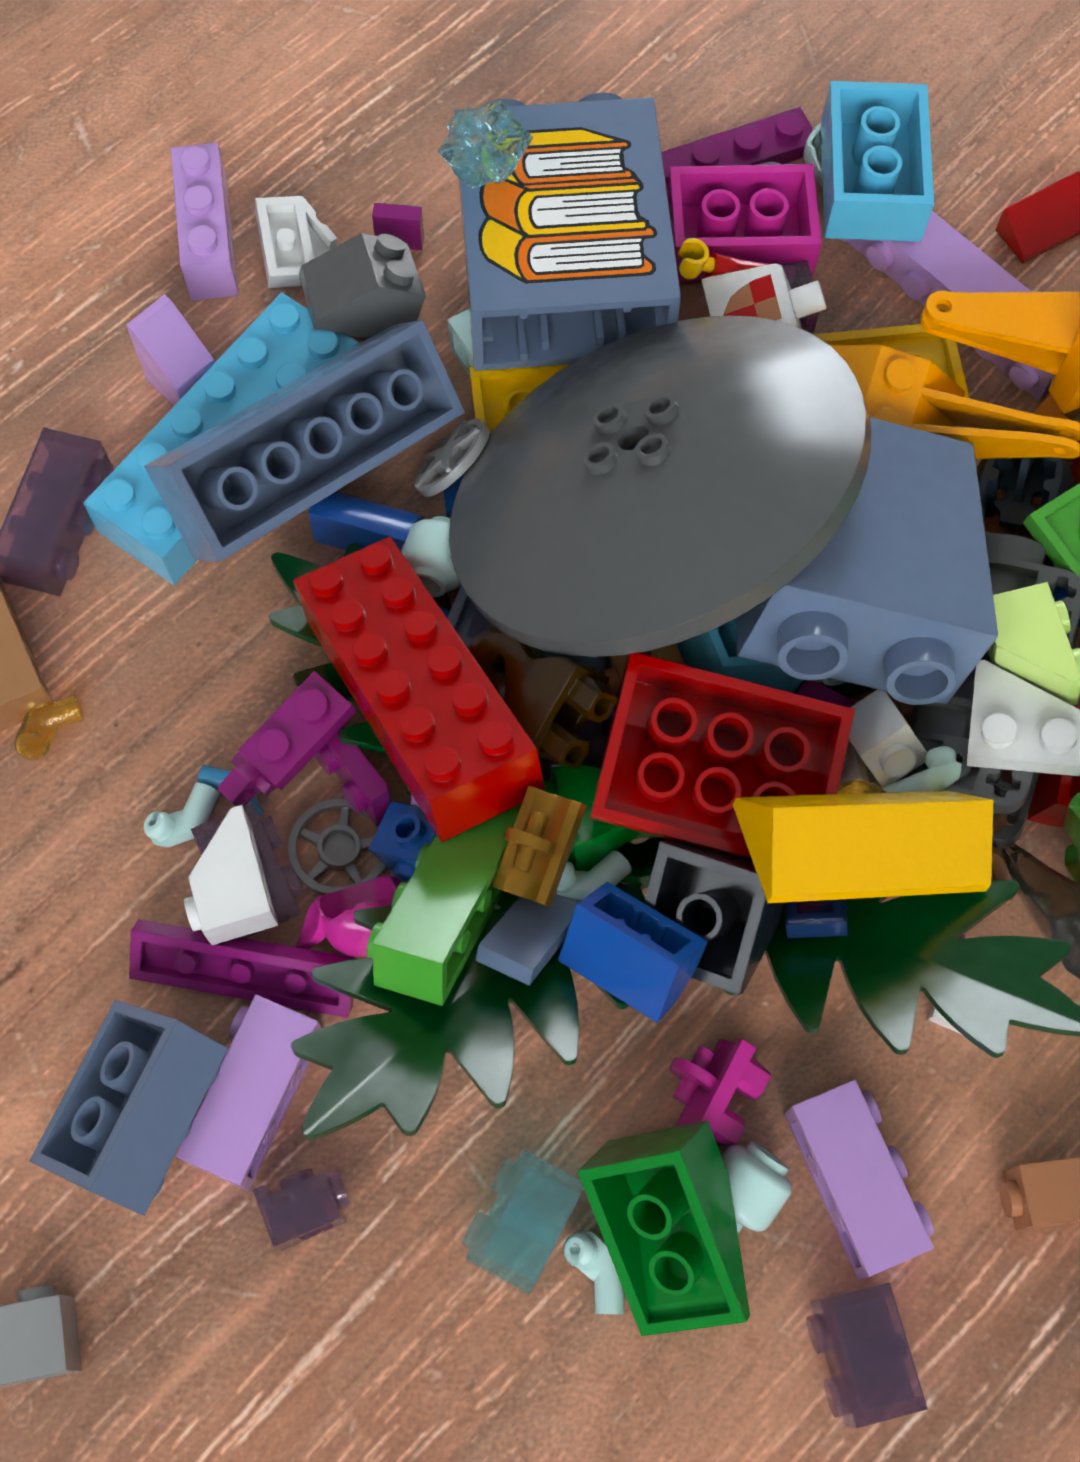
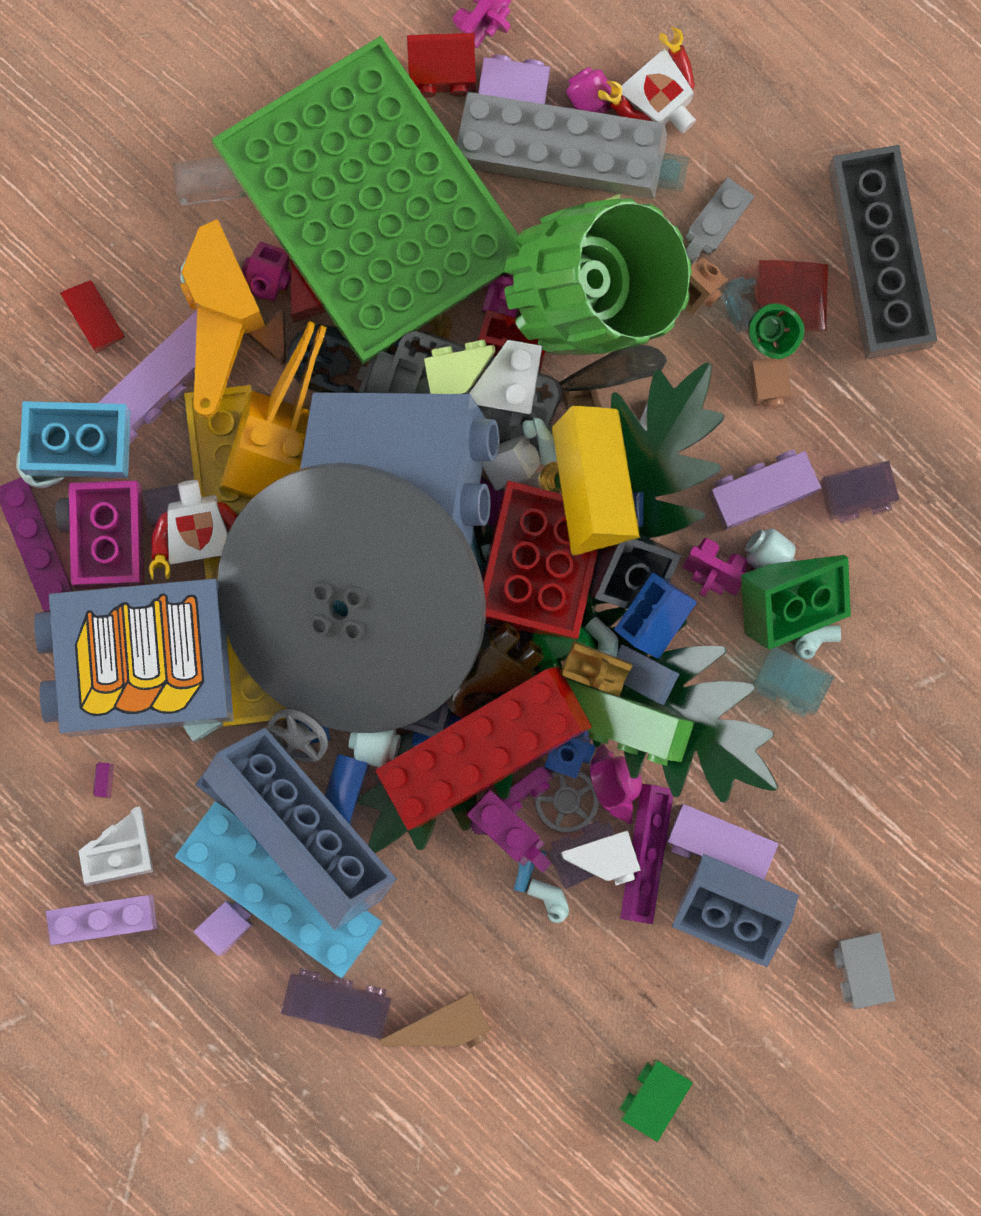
camera: 90 degrees left, 15 degrees up
clear yellow arm [14,695,84,760] -> none
clear purple brick [253,1169,351,1251] -> none
dark grey slope [299,233,426,339] -> none
clear light blue brick [438,99,533,189] -> none

